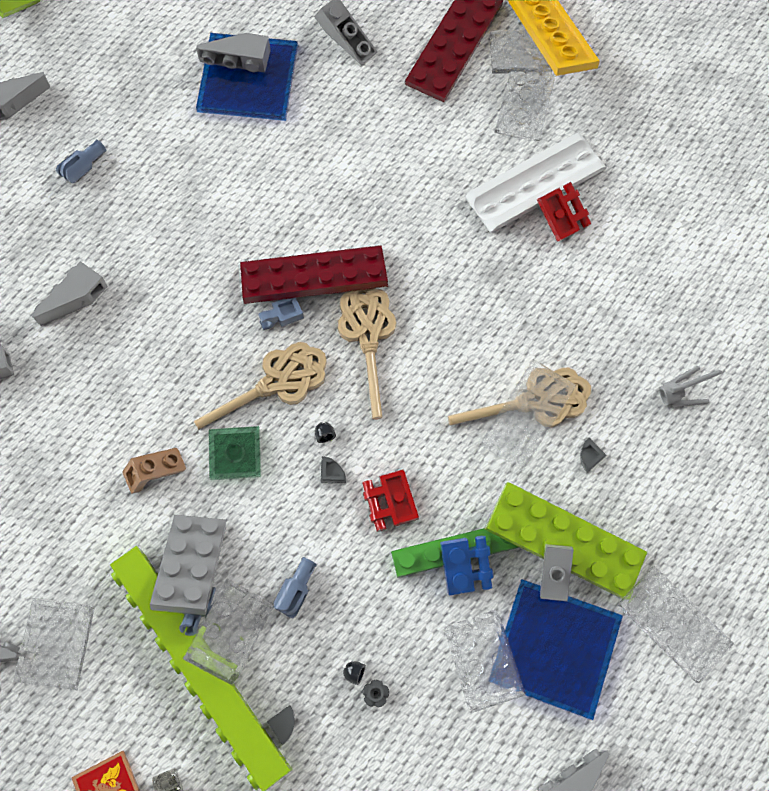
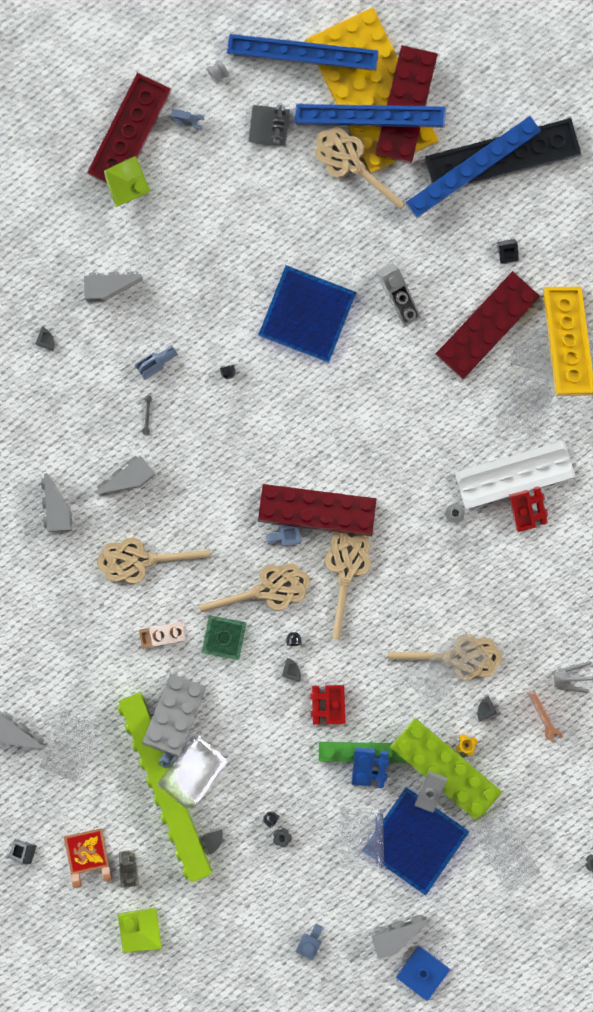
camera: 15 degrees right, 15 degrees up
light grey slope [196,33,271,73] -> none
sand blue arm [273,557,317,618] -> none
none -> tan piece [97,537,211,583]
none -> dark grey hinge [142,395,152,435]
none -> black hinge [220,365,236,379]
none -> light grey plate [445,504,465,523]
none -> yellow plate [456,734,478,756]
none -> nougat flag [527,691,563,743]

